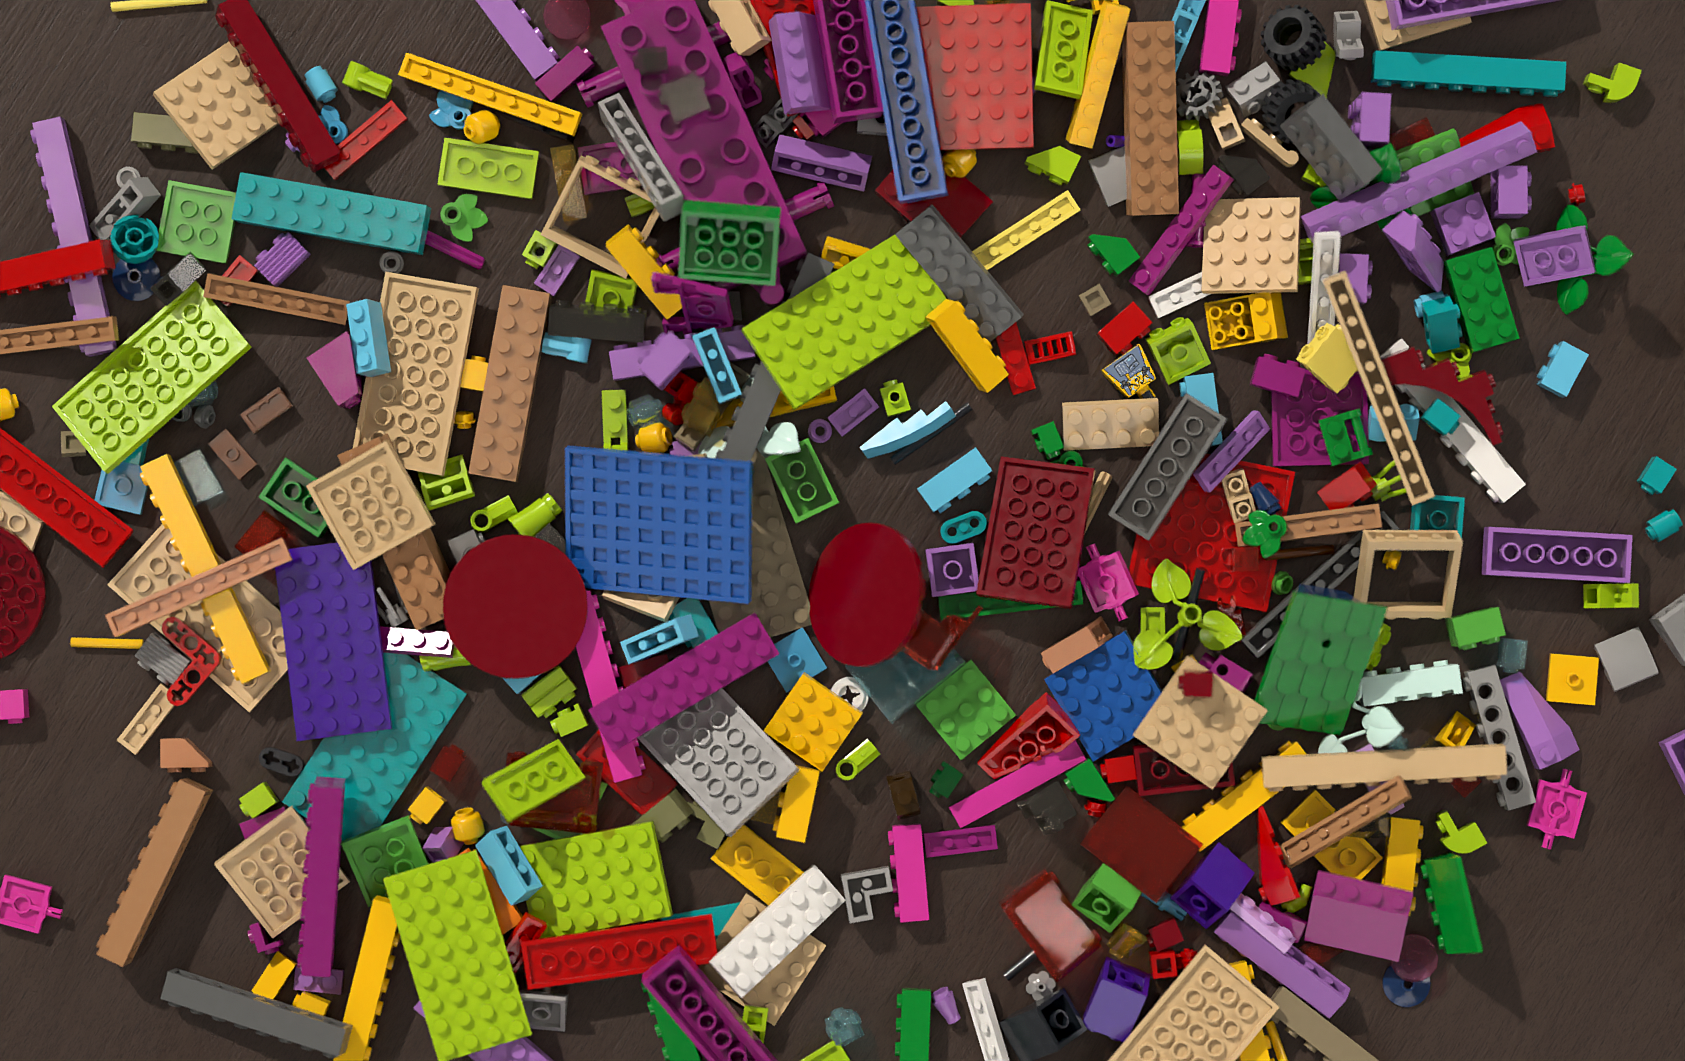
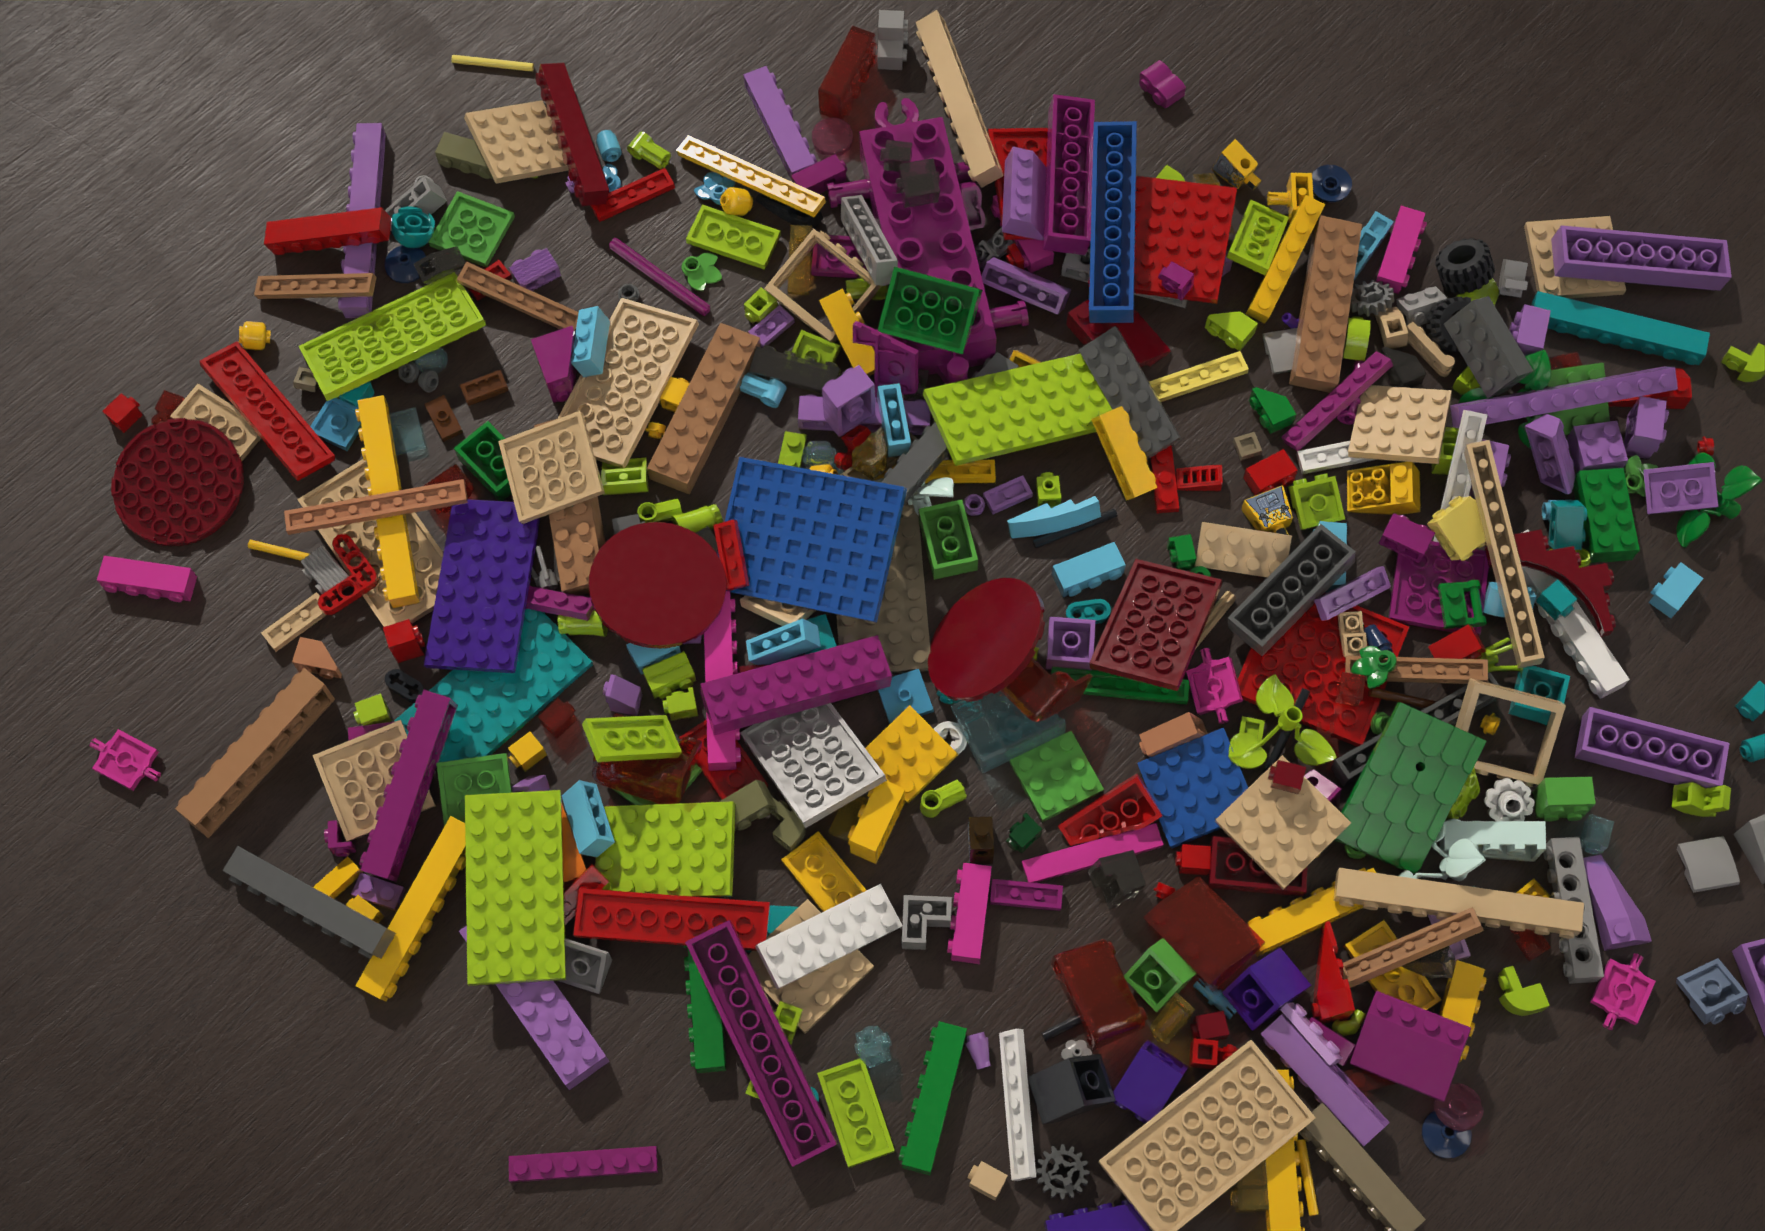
camera: 15 degrees right, 20 degrees down
teal brick [232,172,431,255] -> none
yellow head [451,808,485,845] -> none
yellow head [942,150,977,178] -> none
green slope [1063,758,1115,802] -> none
green slope [1419,853,1483,954] -> none
yellow plate [1546,653,1599,705] -> none
none -> red brick [383,619,426,663]
none -> medium lavender slope [603,674,643,716]
none -> red plate [713,519,749,591]
none -> magenta brick [1158,262,1194,301]
none -> white plant [1484,778,1535,821]
none -> sand blue plate [1676,958,1748,1025]

